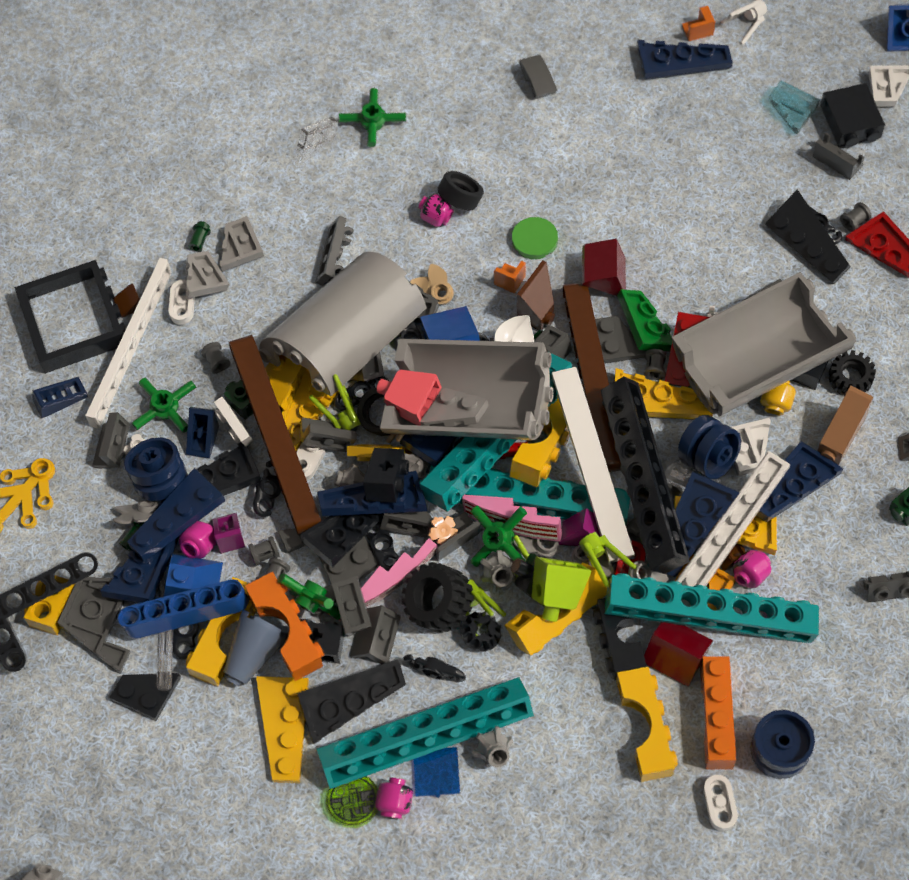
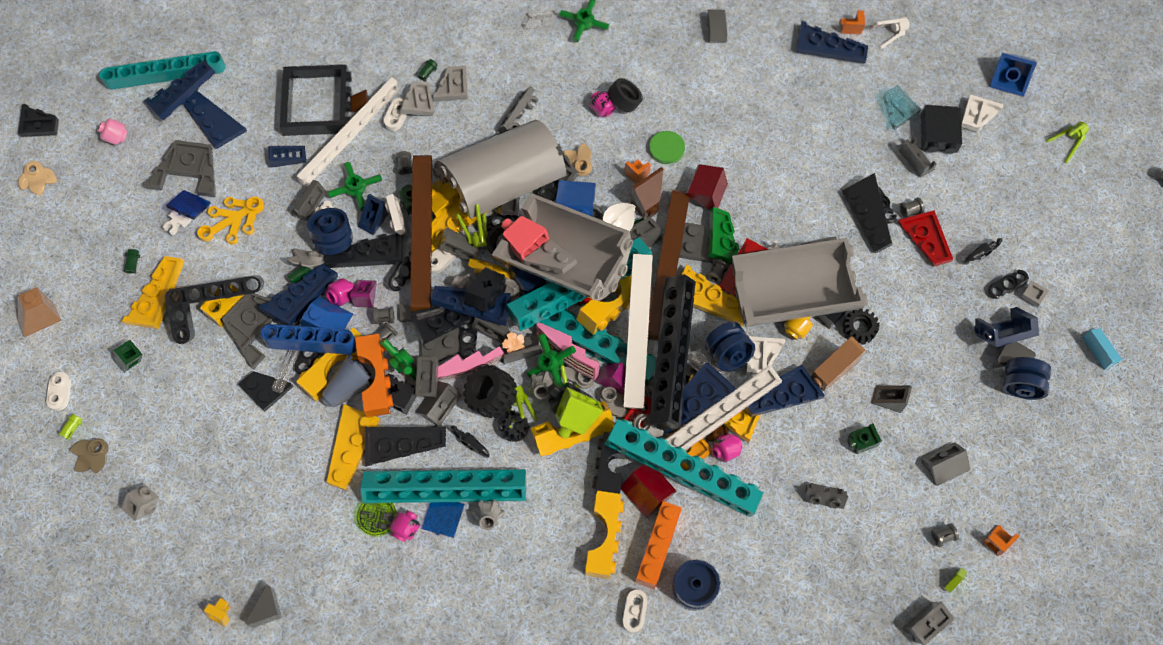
camera: 15 degrees right, 5 degrees up
dark blue wing [127,468,225,562] -> none
lime plant [579,532,636,587] -> none

